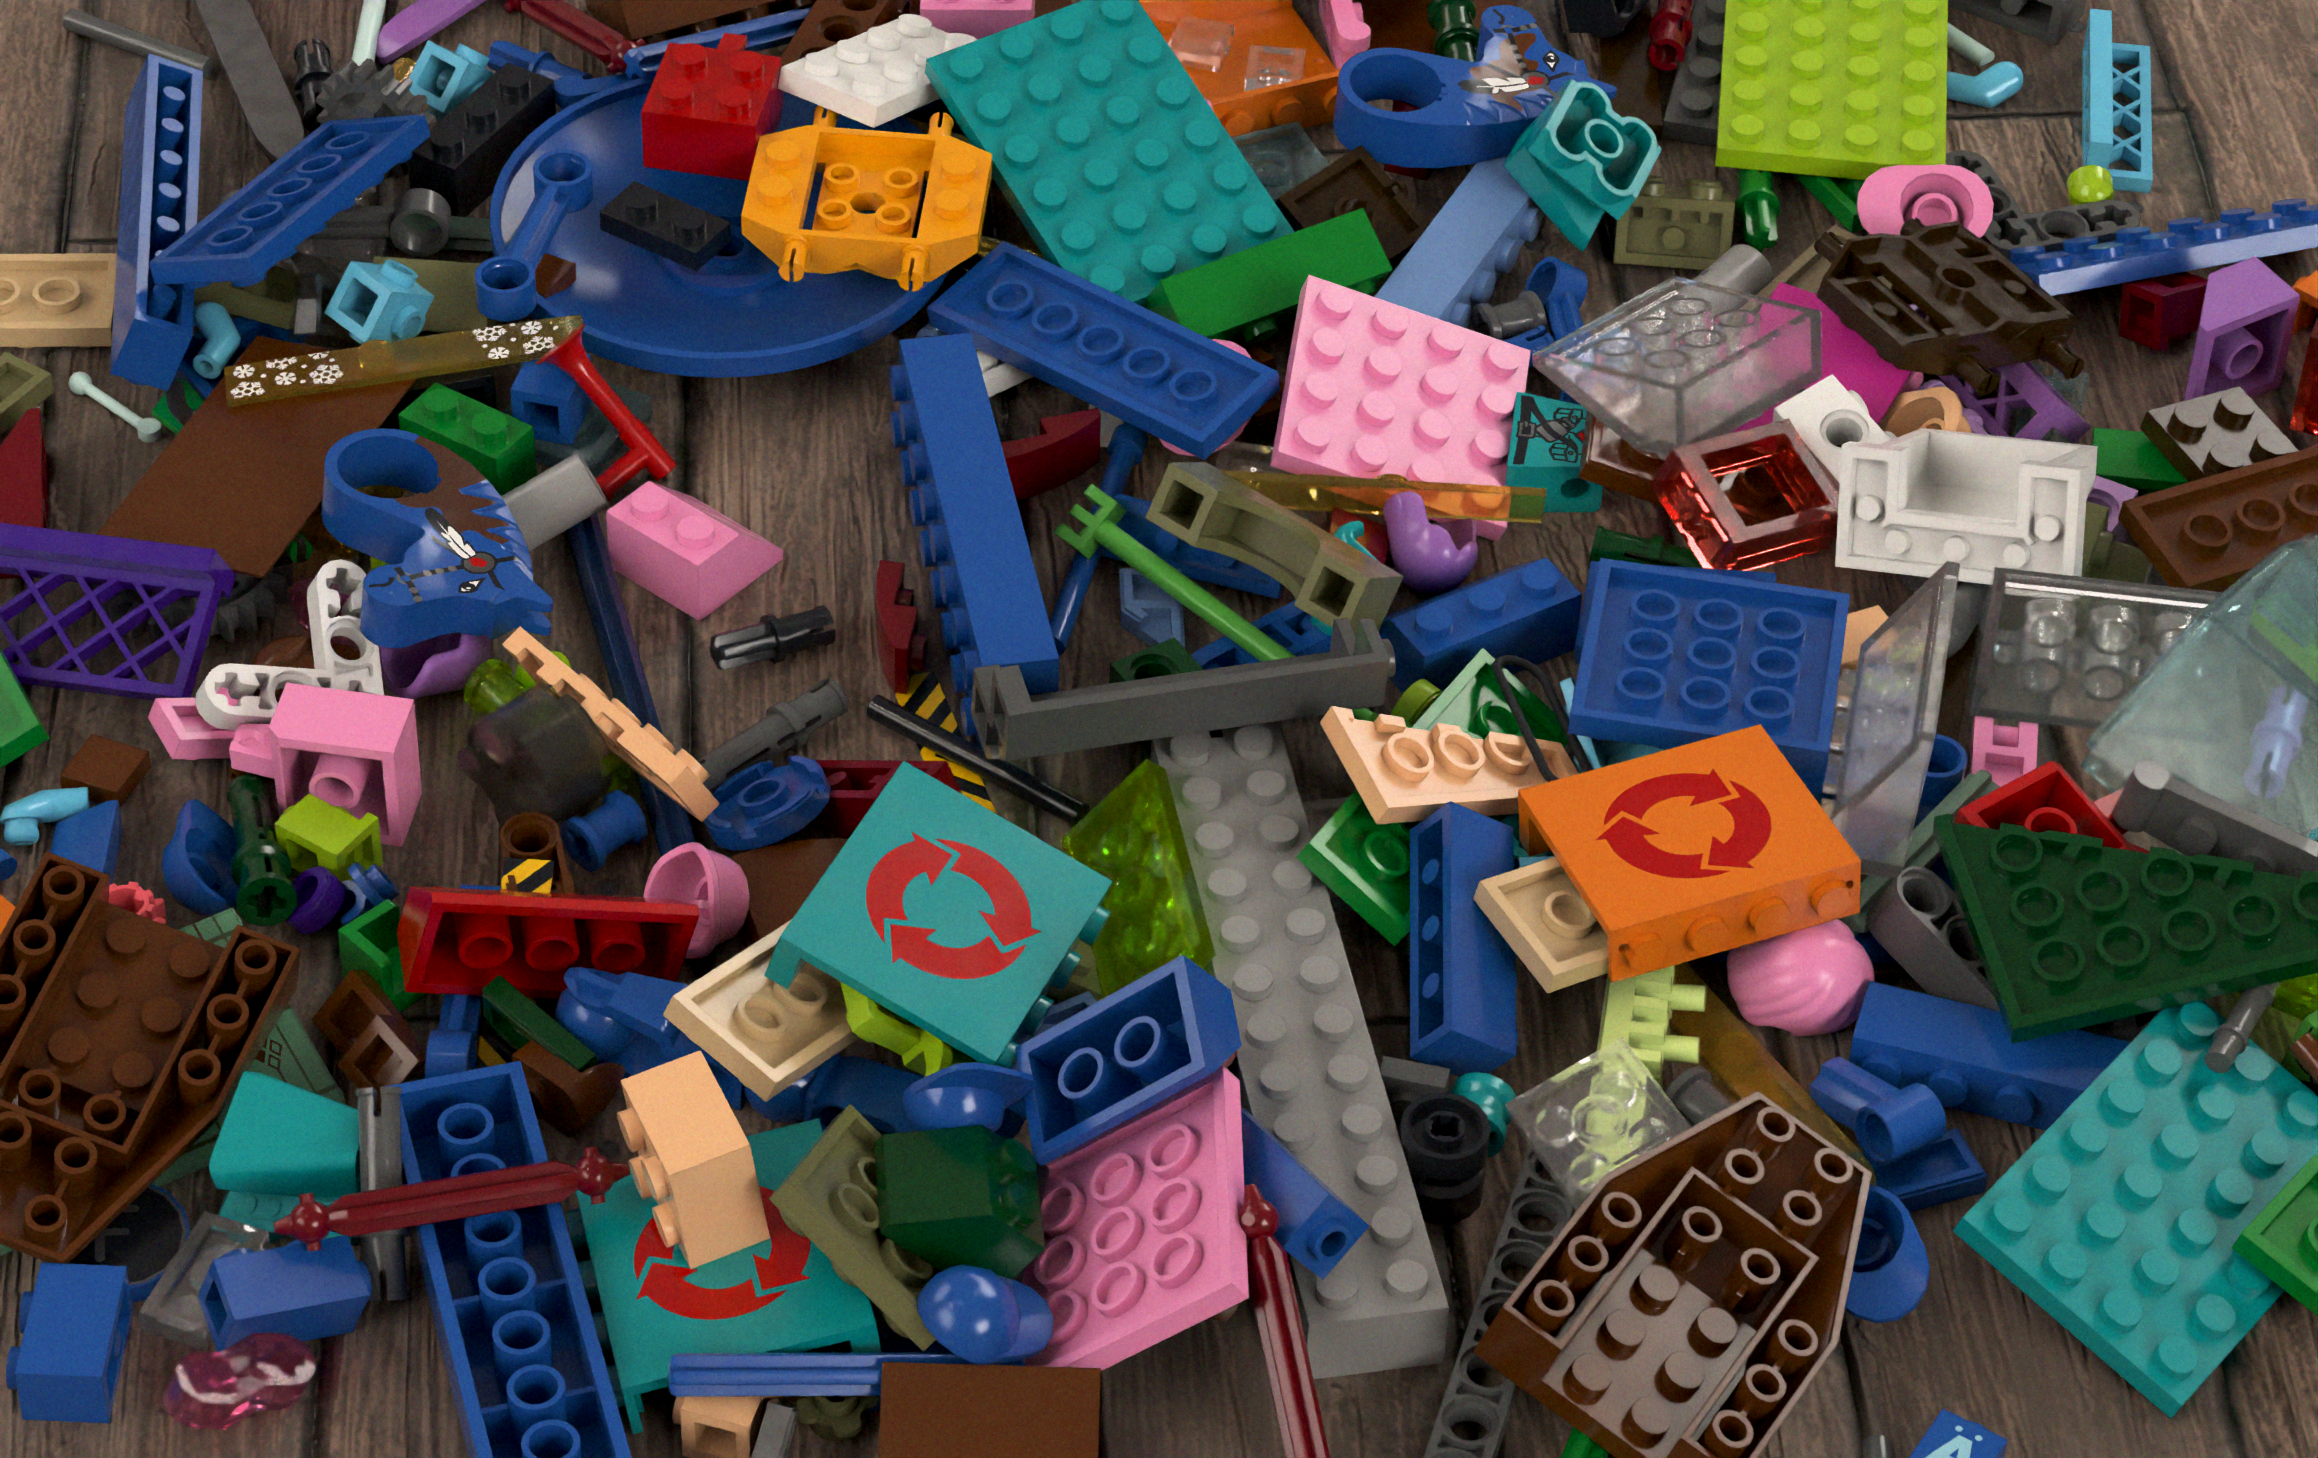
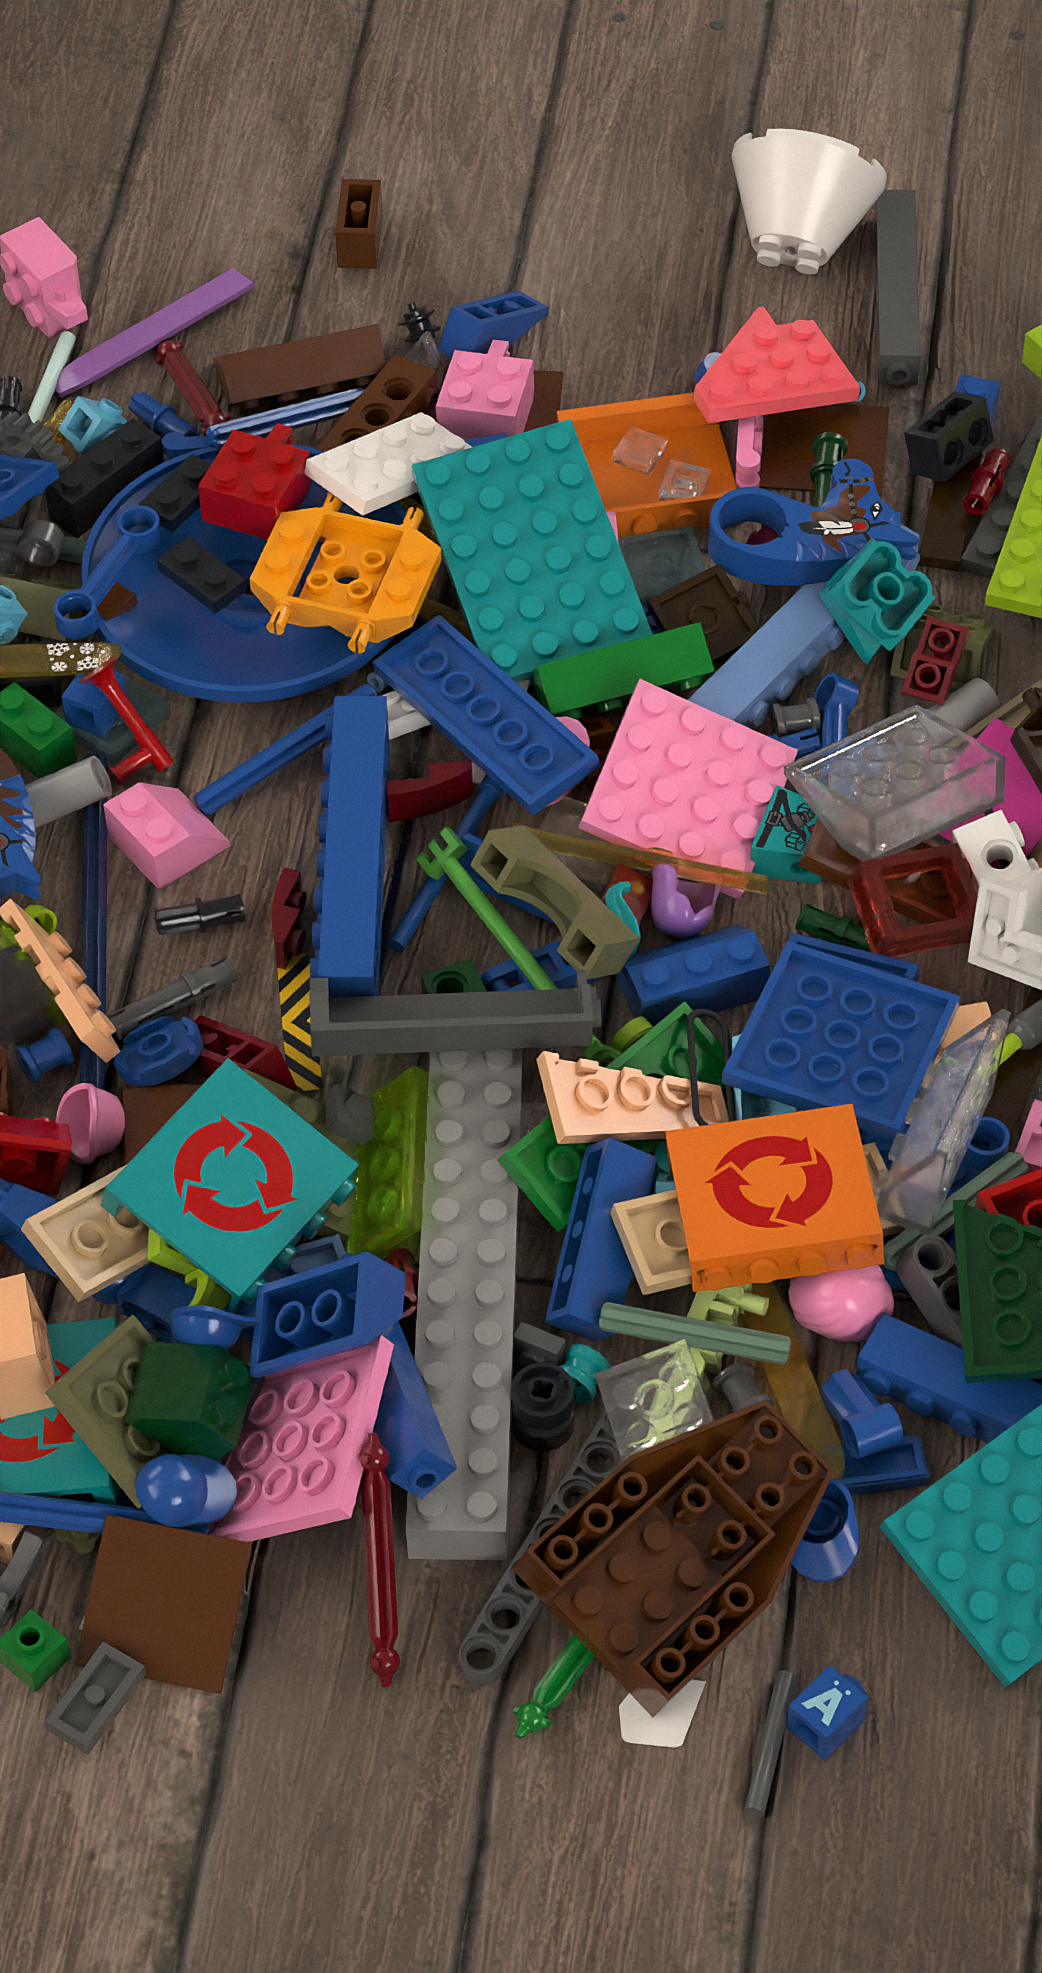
camera: 15 degrees right, 10 degrees up
black bar [867,695,1089,827] -> none
medium blue tile [1119,568,1185,649] -> none
green axle [1735,168,1781,253] -> none
none -> black plate [139,454,211,533]
none -> blue axle [194,684,378,816]
none -> dark grey plate [326,1083,374,1146]
none -> sand green axle [599,1302,791,1365]
none -> dark red slope [901,617,969,706]

